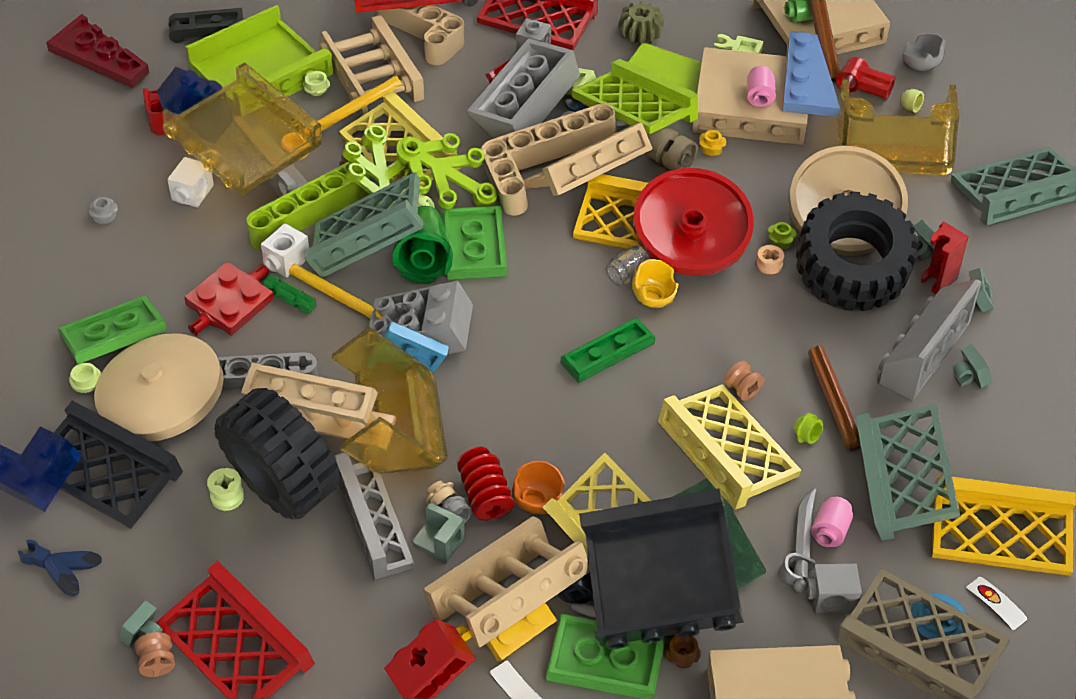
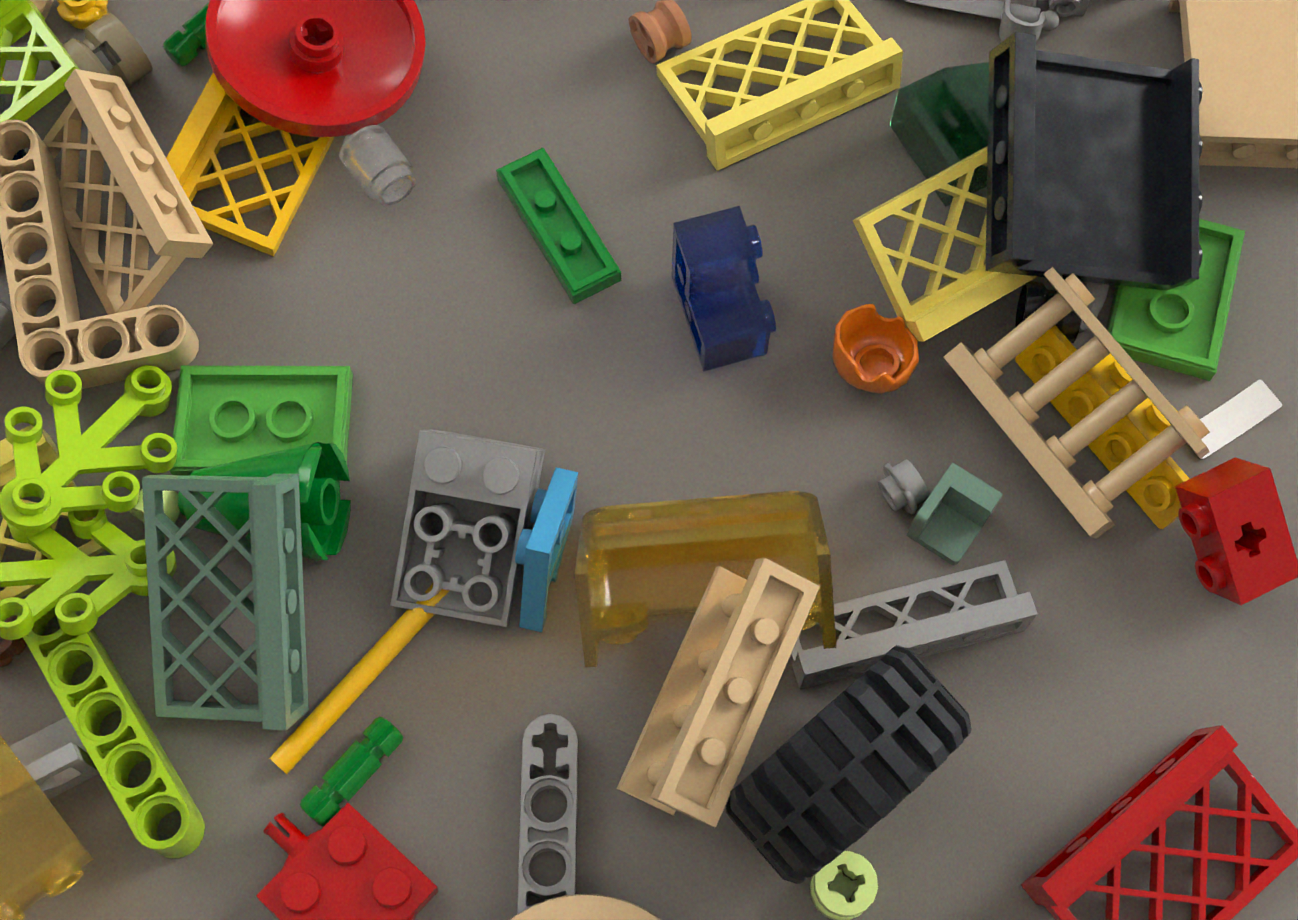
camera: 85 degrees left, 20 degrees up
white brick [261,224,309,278] -> none
tan plate [426,480,457,507] -> none
red piece [457,446,515,521] -> none
yellow hair [632,259,679,308] -> none
none -> clear blue brick [671,206,776,372]

